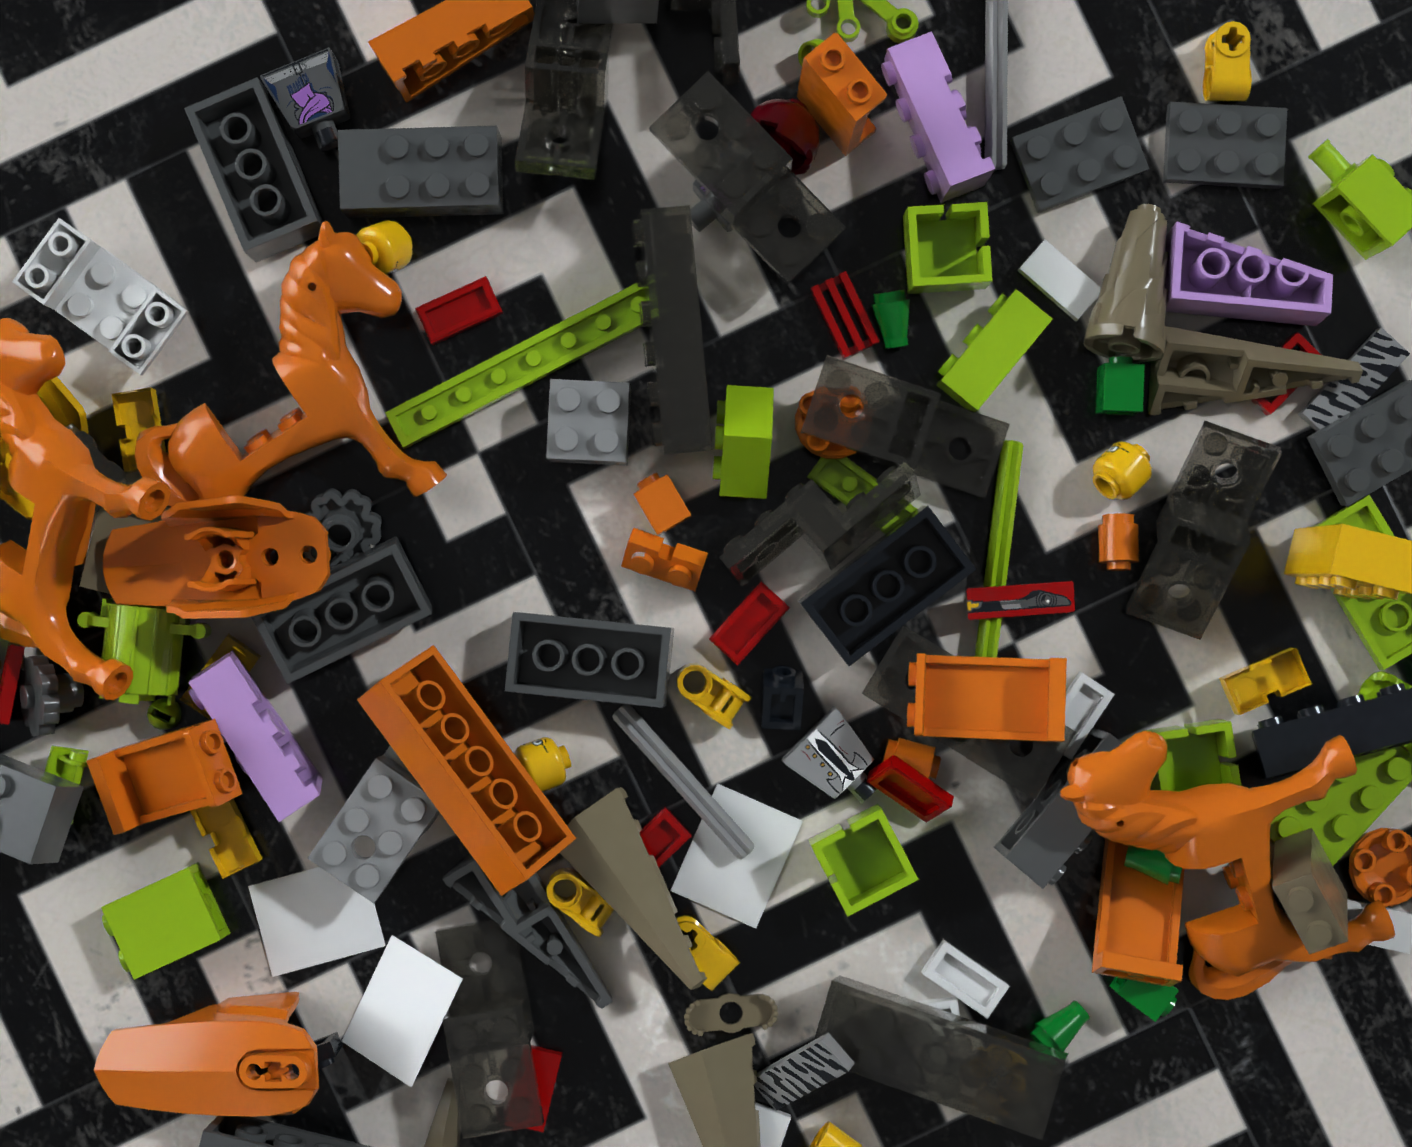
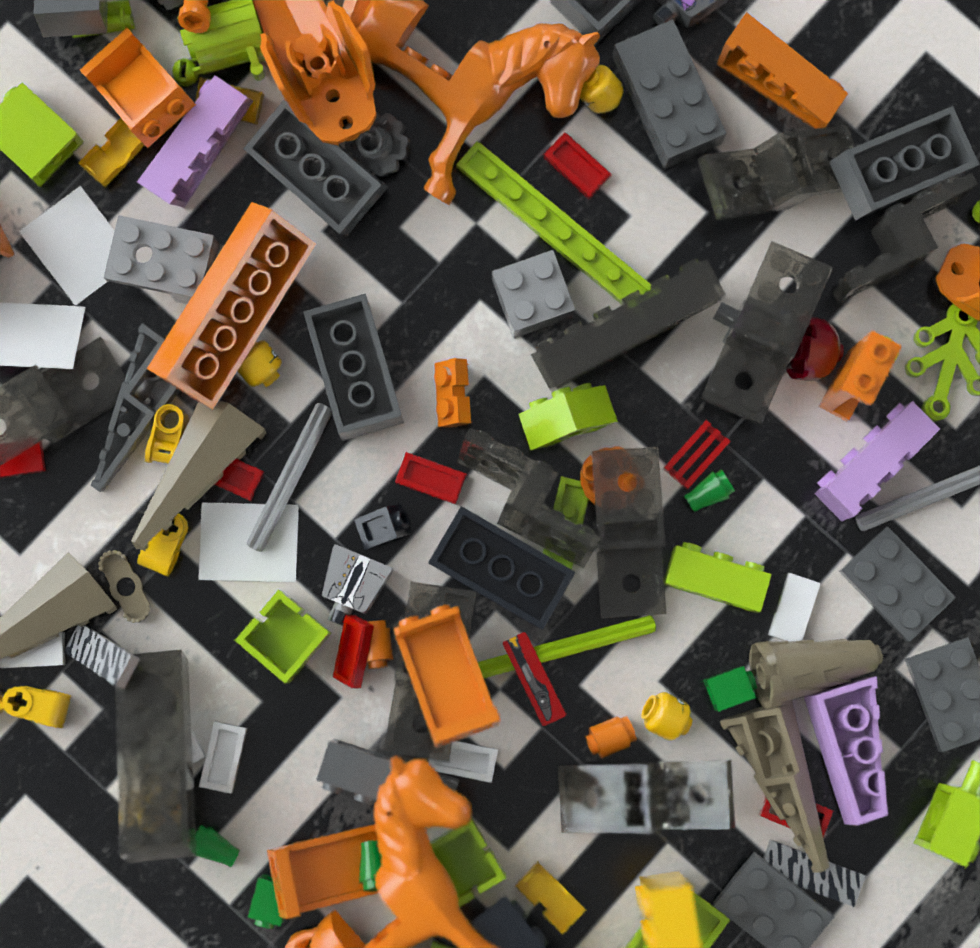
camera: 70 degrees right, 5 degrees down
orange brick [634,472,692,536] -> none
yellow piece [676,663,752,730] -> none
lime piece [903,202,992,294] -> none

